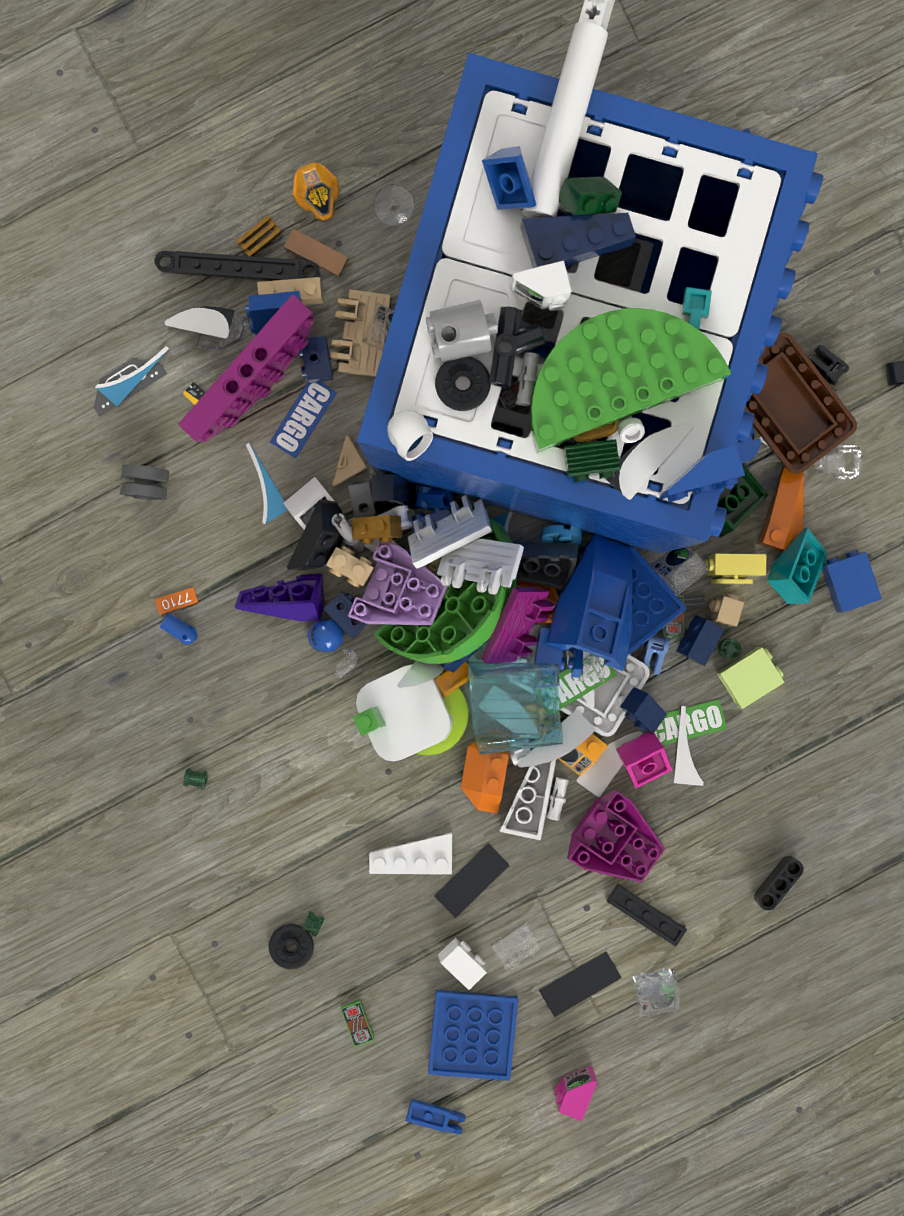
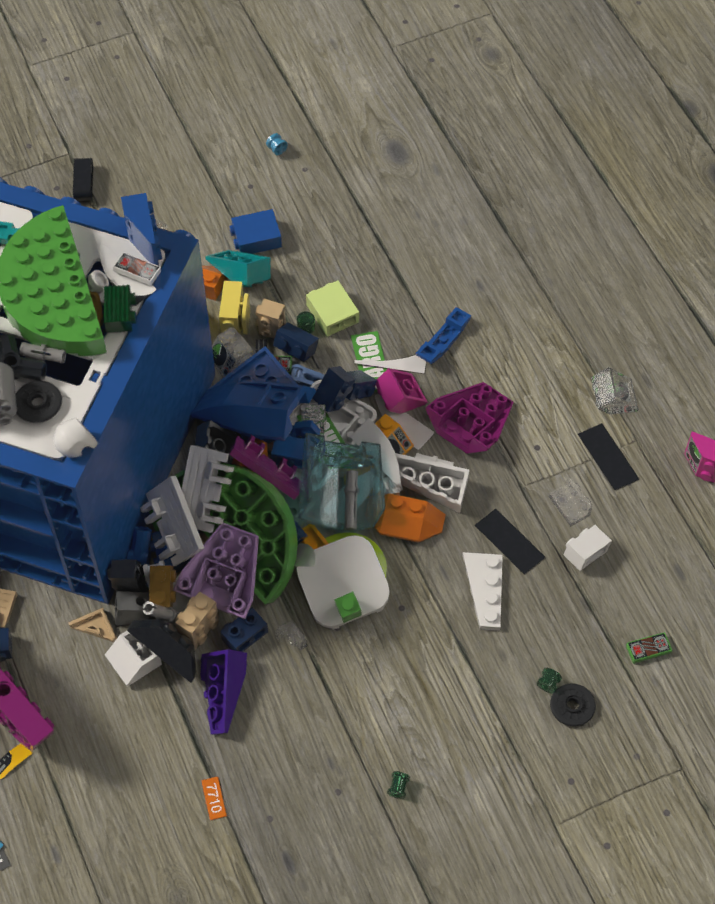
camera: 90 degrees left, 30 degrees down
dark grey wheel [120,465,169,500] -> none
blue piece [160,613,197,645] -> none
dark azure sticker [246,443,288,524] -> none
sticker [270,382,337,458] -> none
blue helmet [308,619,344,652] -> none
blue plate [428,990,518,1081] -> none
dark azure plate [540,525,582,547] -> none
black tile [606,883,687,947] -> none
black beam [754,856,804,911] -> none
none -> tile [113,252,161,286]
none -> dark blue brick [312,366,356,412]
none -> light grey pin [343,470,359,531]
none -> blue slope [415,307,471,364]

